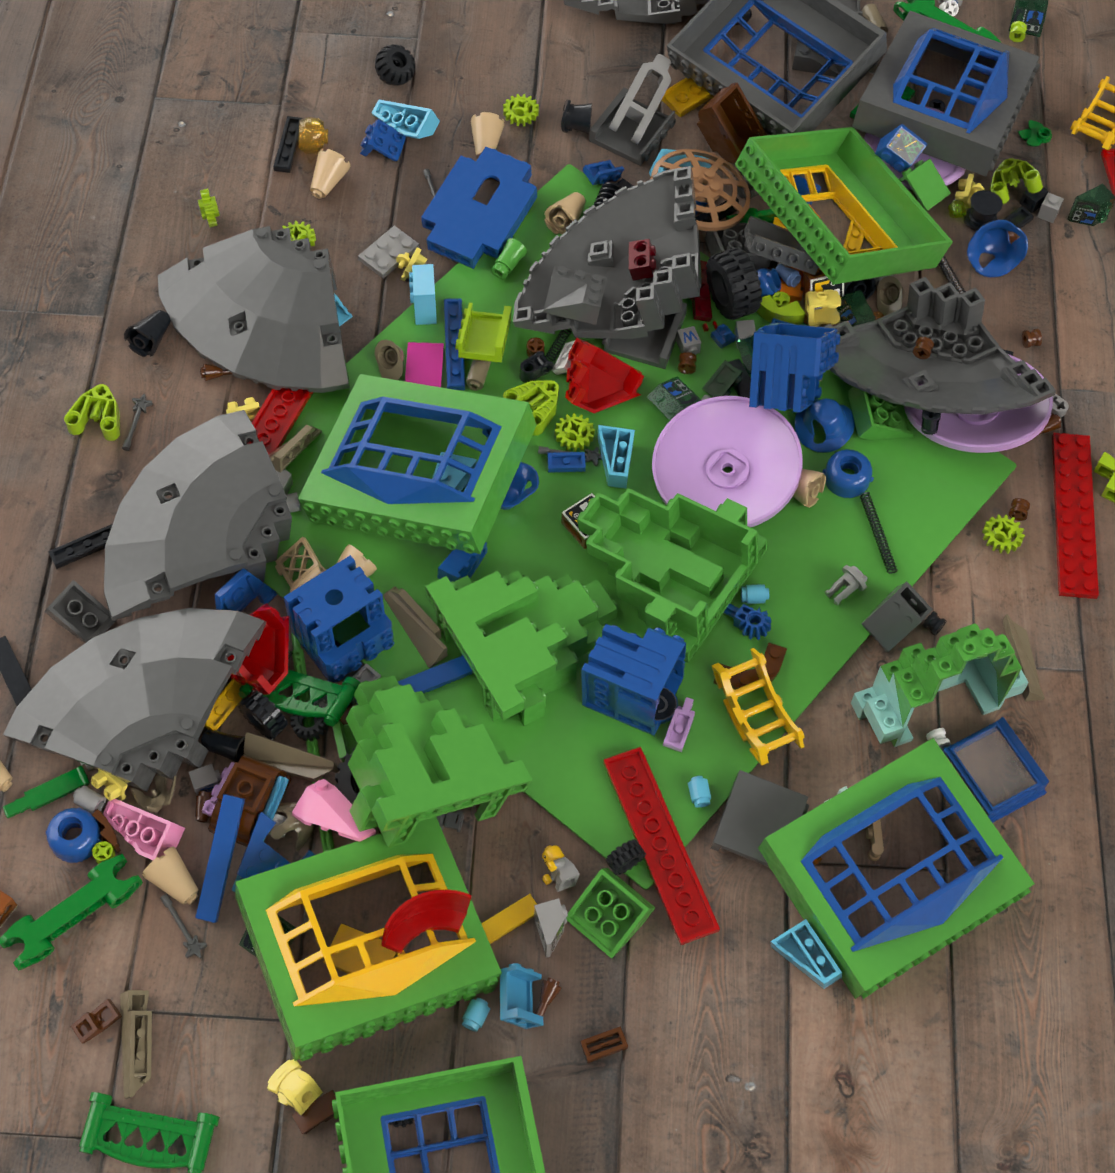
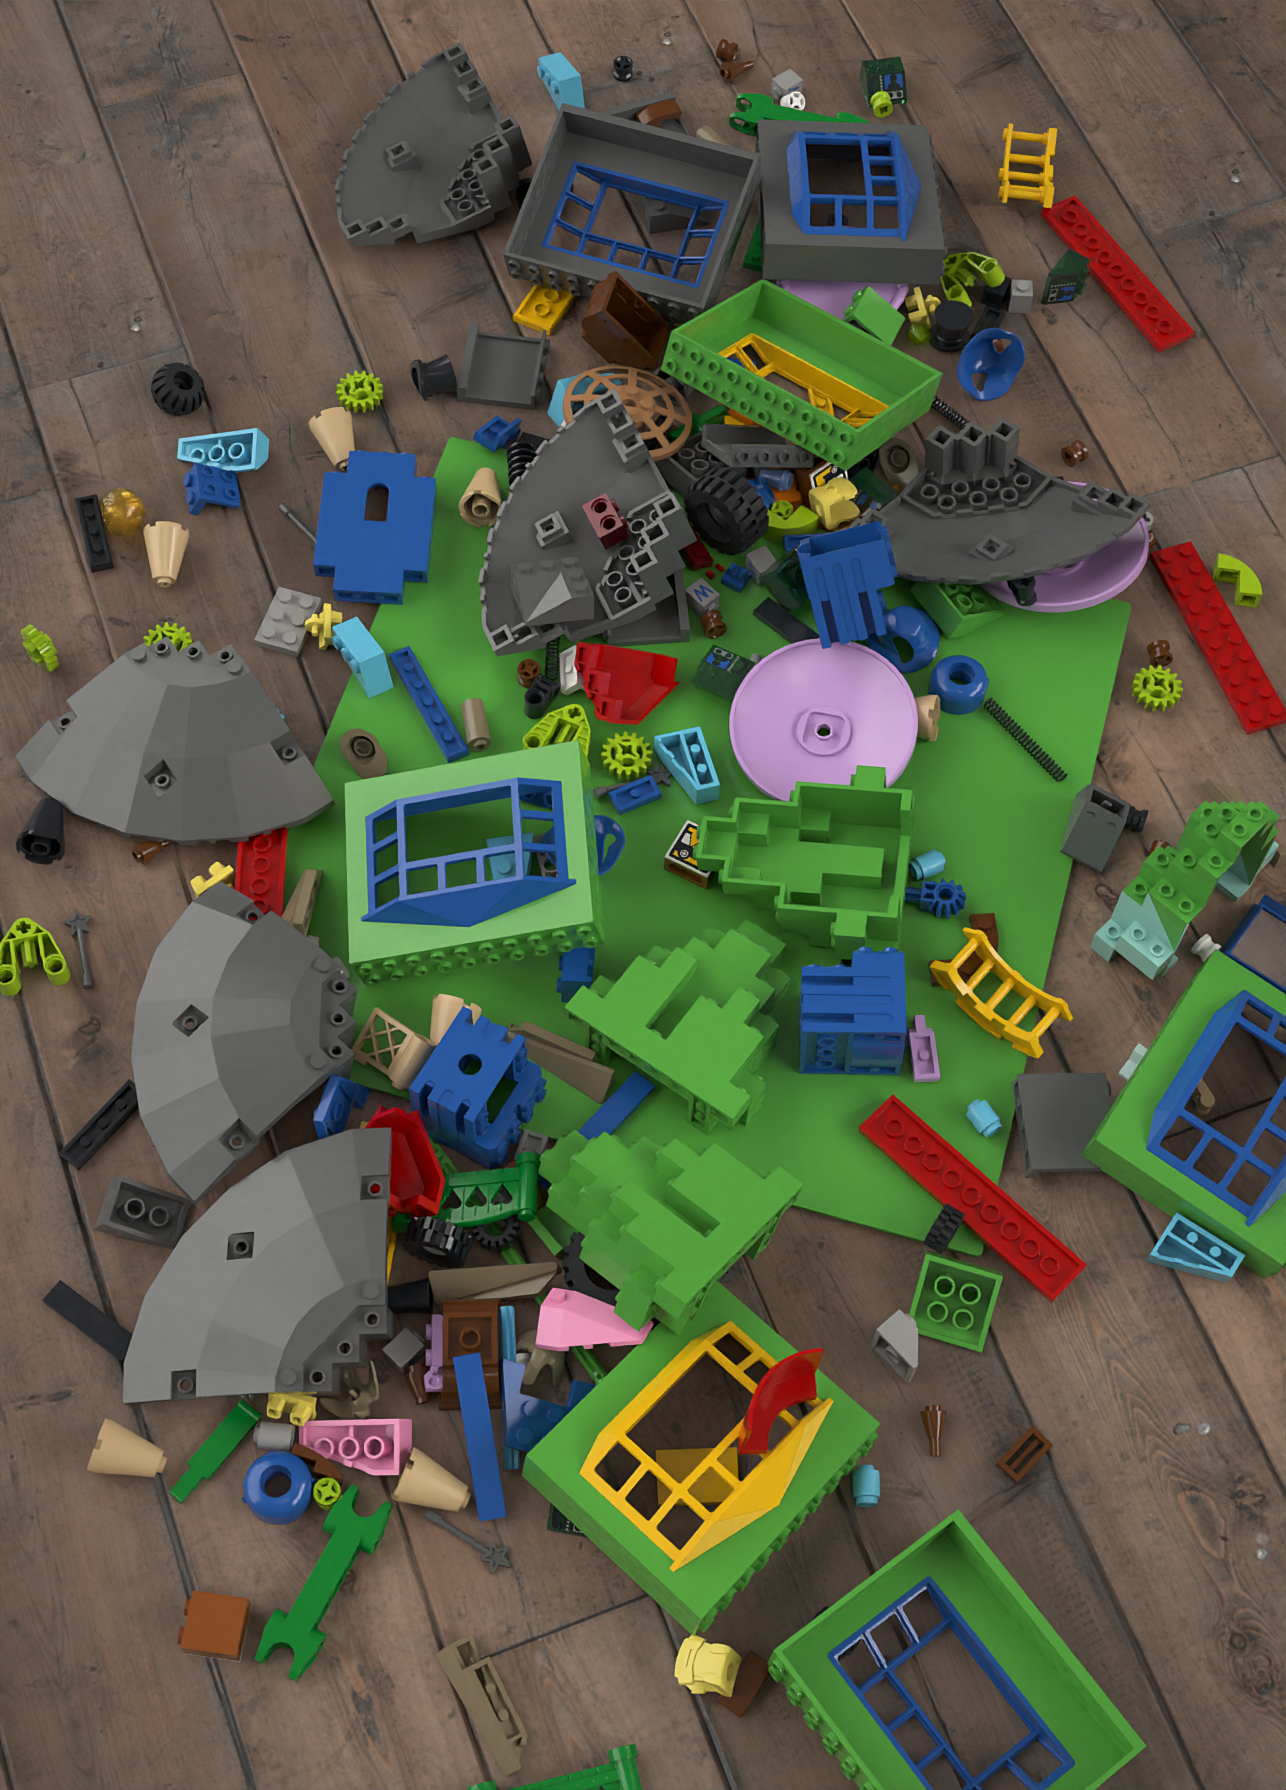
camera: 25 degrees left, 0 degrees up
reddish brown slope [70,999,122,1044] -> none
dark pink tile [405,342,444,387] -> none
lime panel [455,302,512,363] -> none
yellow tile [481,894,537,944] -> none
bright green plant [491,238,528,279] -> none
dark azure panel [500,963,543,1029] -> none
light grey piece [542,845,580,892] -> none
light grey piece [609,54,671,145] -> none
dark green bracket [702,360,743,397] -> none
light grey piece [825,565,868,606] -> none
slope [875,124,928,173] -> none
reddish brown wheel [913,337,934,359] -> none
green plate [1018,120,1052,147] -> none

